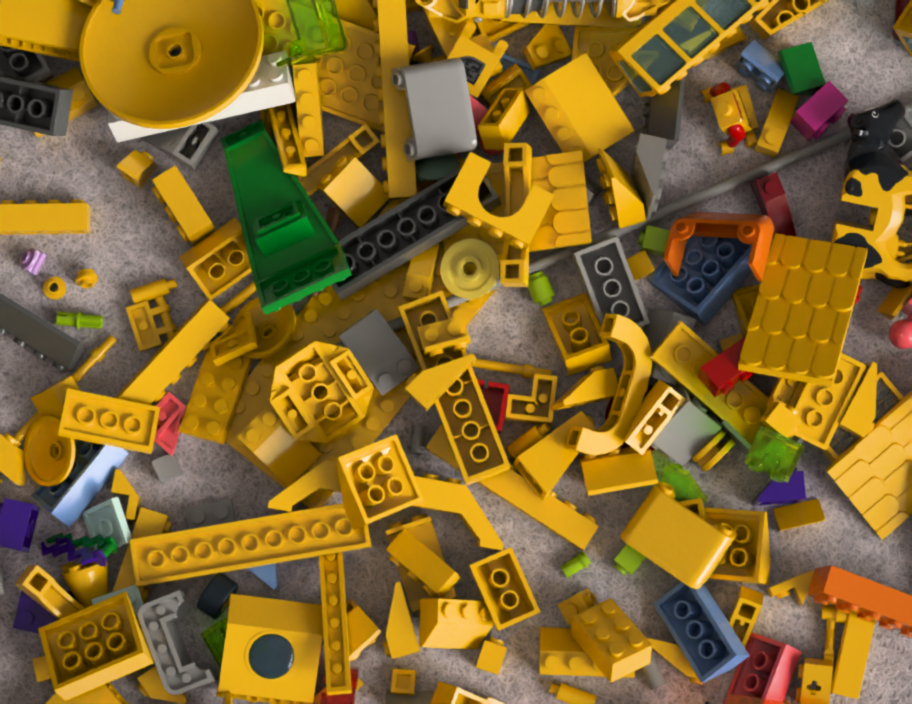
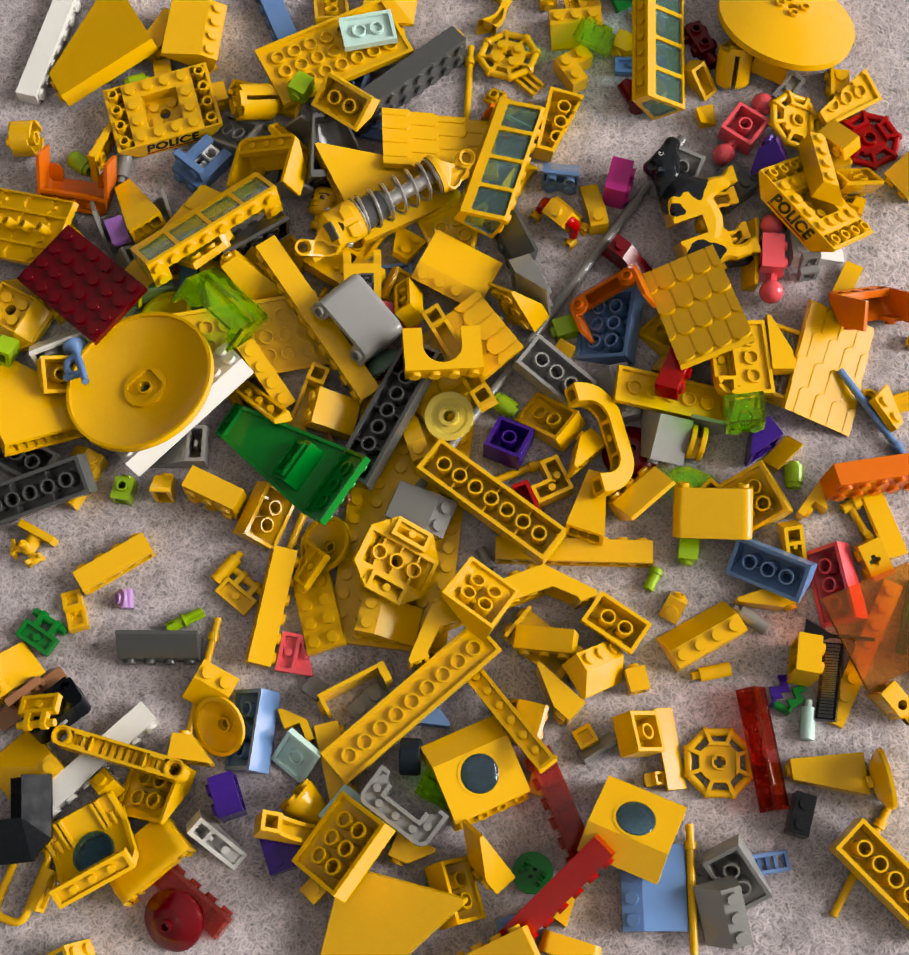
camera: 30 degrees left, 10 degrees down
piece [41,533,117,567] -> none
yellow plate [43,277,67,300] -> none
yellow plate [57,388,160,454] -> none
yellow plate [75,269,98,288] -> none
yellow slope [405,354,476,411] -> none
yellow bracket [417,315,471,358] -> none
yellow cylinder [507,423,551,459] -> none
yellow brick [570,598,652,683] -> none
yellow slope [624,379,686,455] -> none
yellow brick [759,402,802,439] -> none
green slope [778,42,826,95] -> none
none -> lime brick [110,474,138,506]
none -> yellow panel [316,660,394,719]
none -> dark purple brick [483,415,535,470]
none -> lime brick [784,461,804,490]

